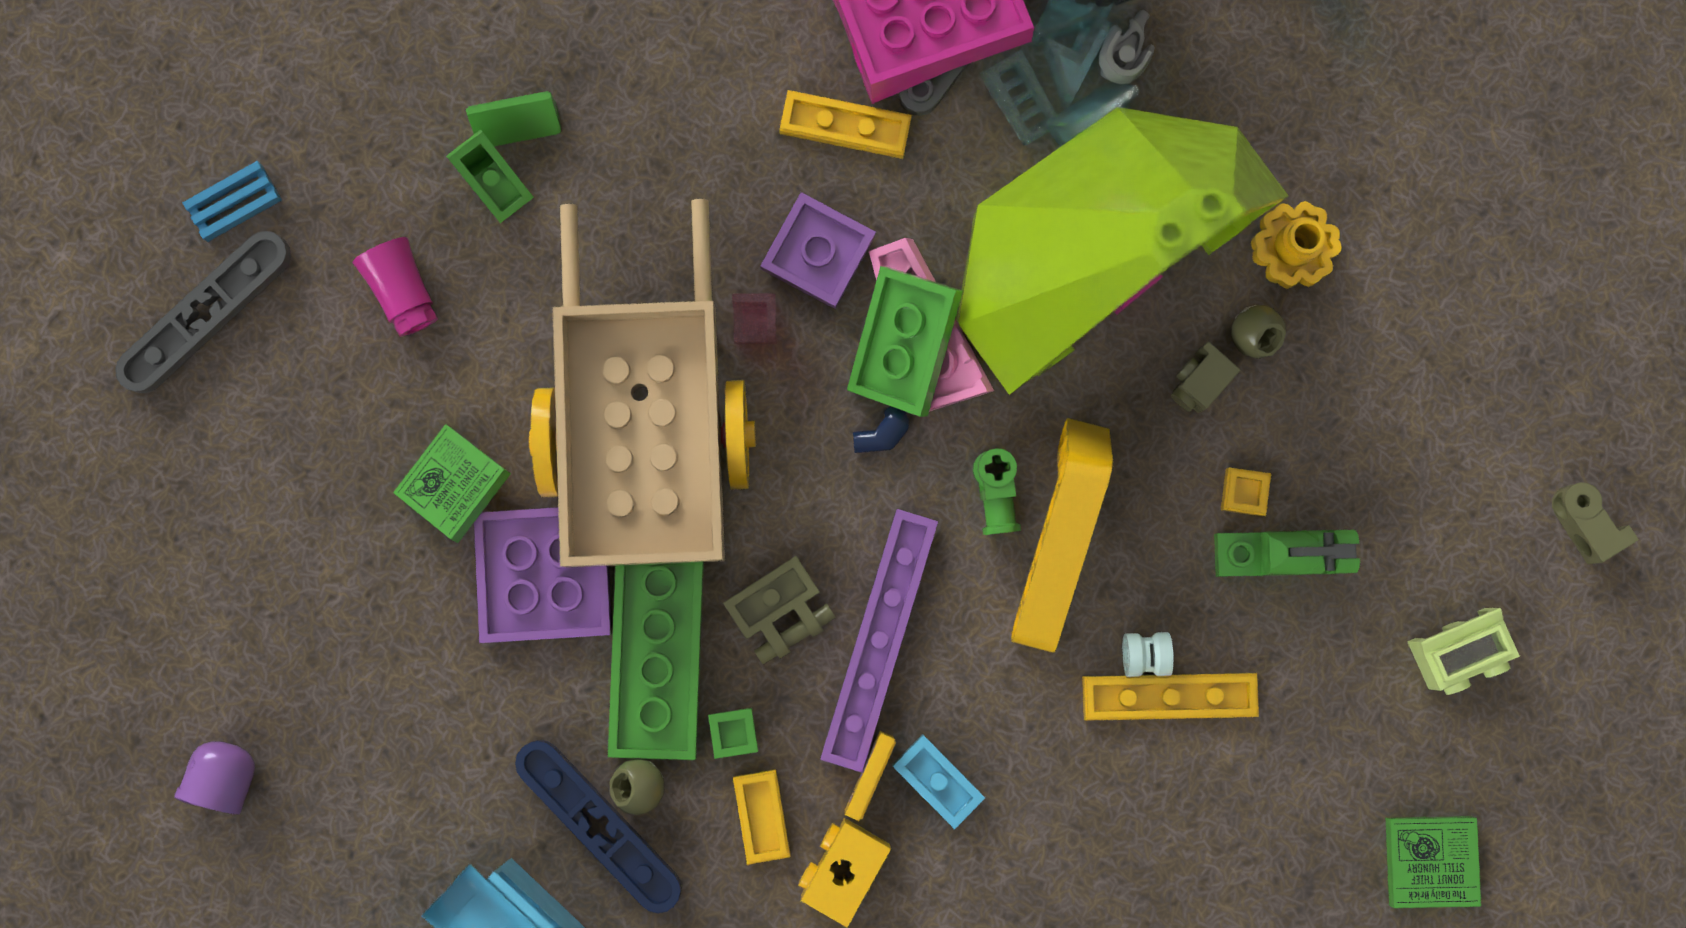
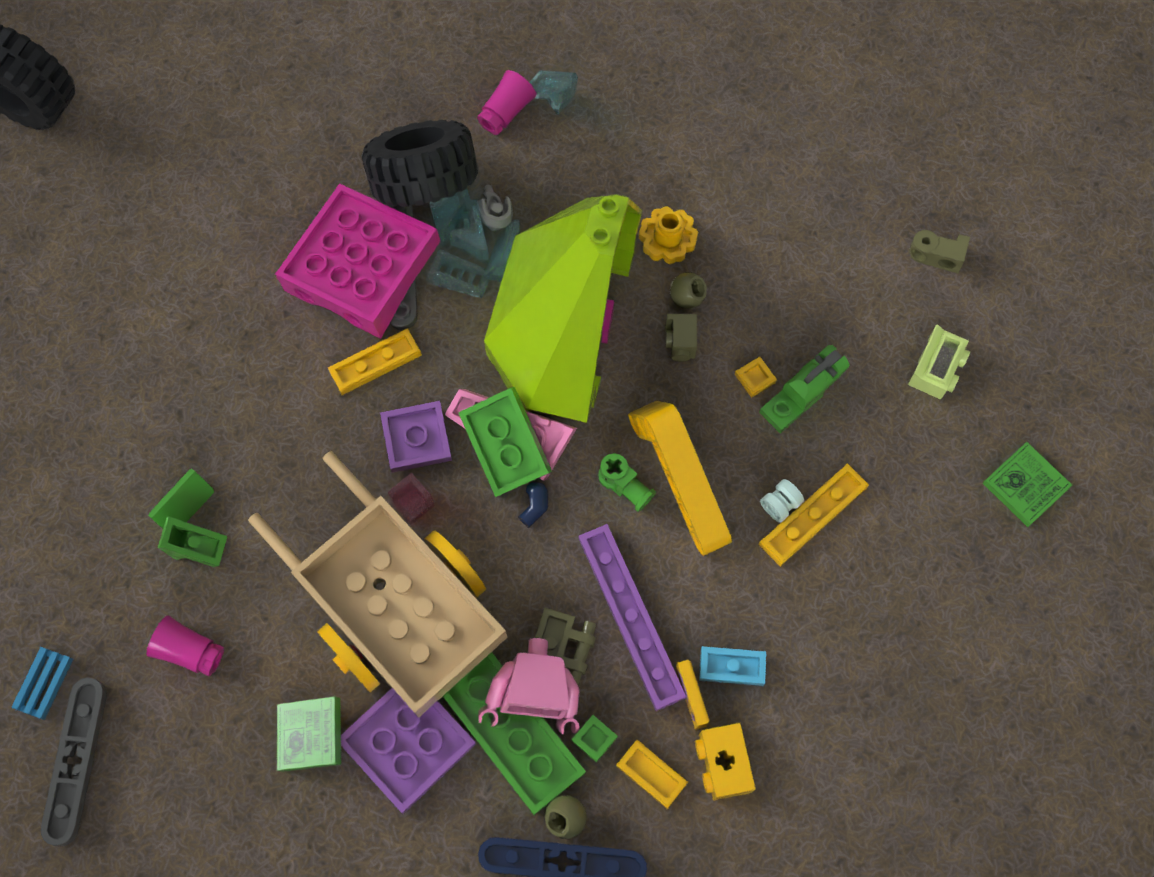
camera: 35 degrees left, 15 degrees down
none -> bright pink torso [478,638,580,734]

